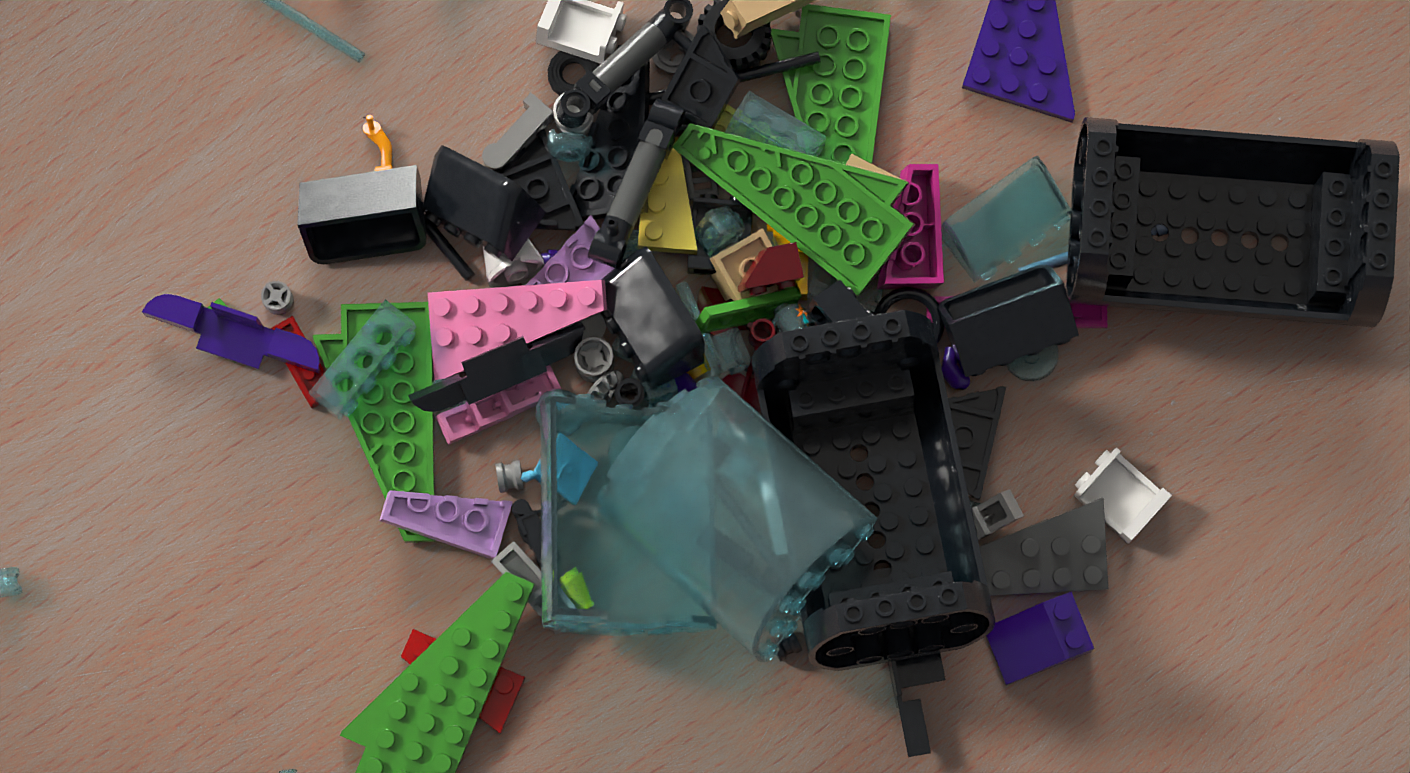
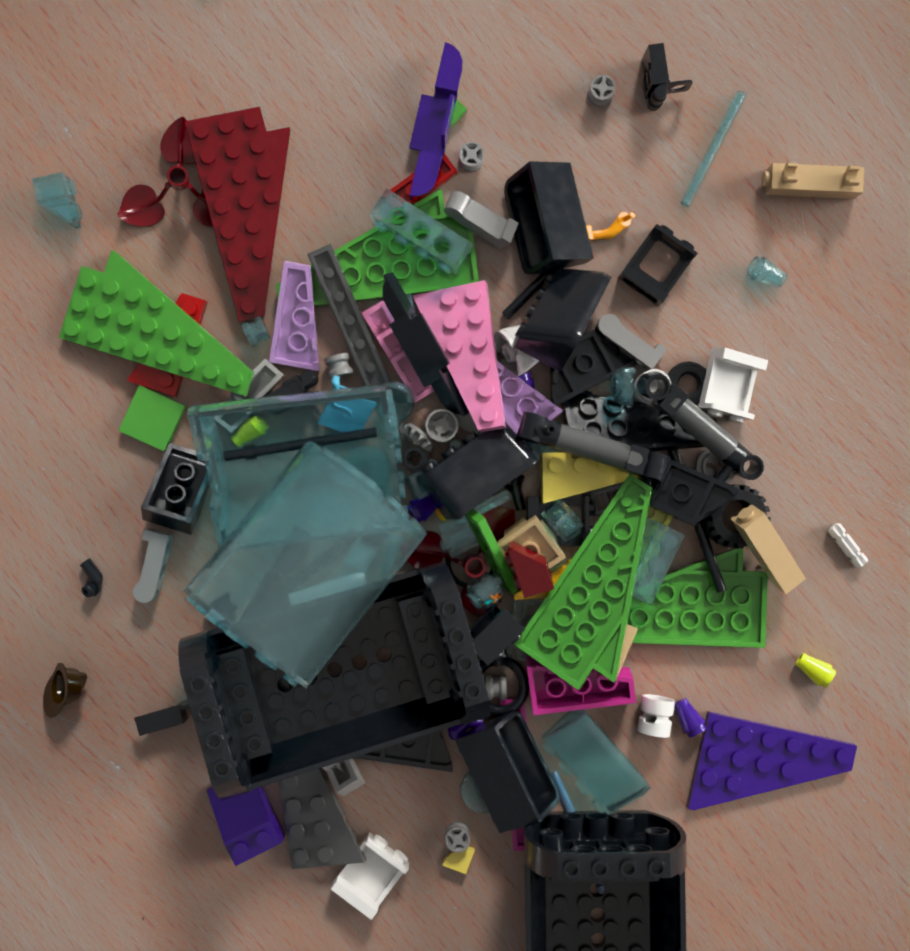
camera: 80 degrees right, 10 degrees up
none -> dark red plant [117,117,213,227]
none -> bright green tile [118,385,187,452]
none -> light grey leg [133,529,174,603]
none -> black slope [141,443,218,535]
none -> dark red wing [185,107,290,323]
none -> black bar [224,427,377,461]
none -> clear light blue wheel [241,316,271,347]
none -> dark grey tile [307,244,392,395]
none -> light yellow tile [442,846,475,874]
none -> light grey leg [444,191,519,249]
none -> light grey wheel [445,821,470,853]
none -> black bar [504,475,526,511]
none -> light grey wheel [588,75,615,107]
none -> black window [618,224,698,307]
none -> white wheel [637,694,675,738]
none -> black piece [642,43,693,111]
none -> dark purple cone [674,698,707,738]

